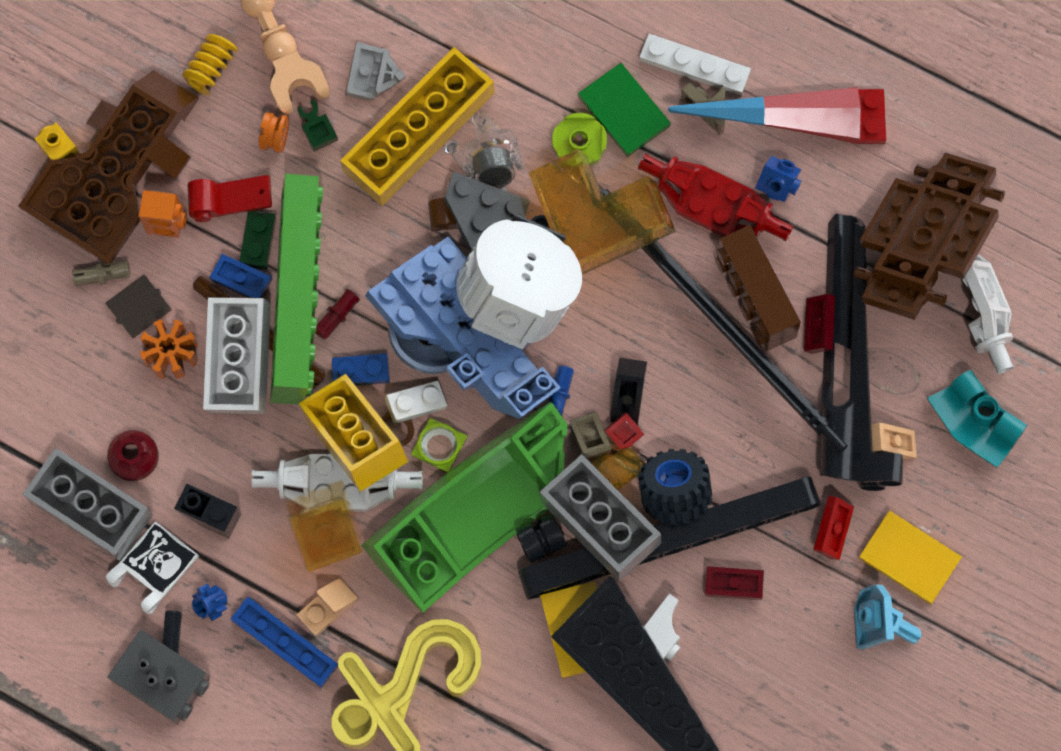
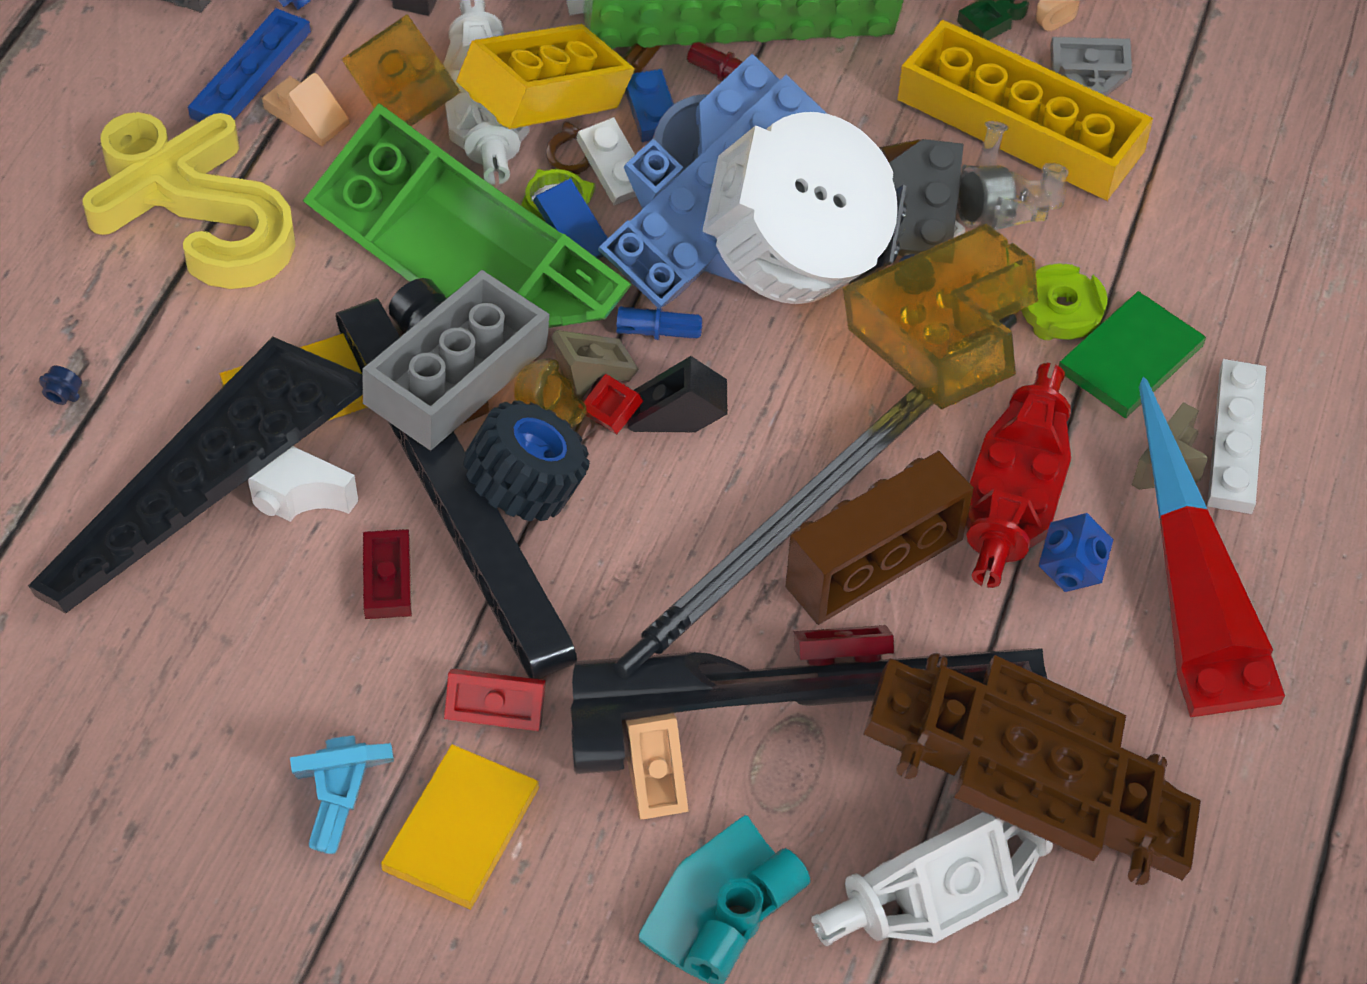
camera: 75 degrees right, 20 degrees down
none -> blue tile [533,178,608,259]

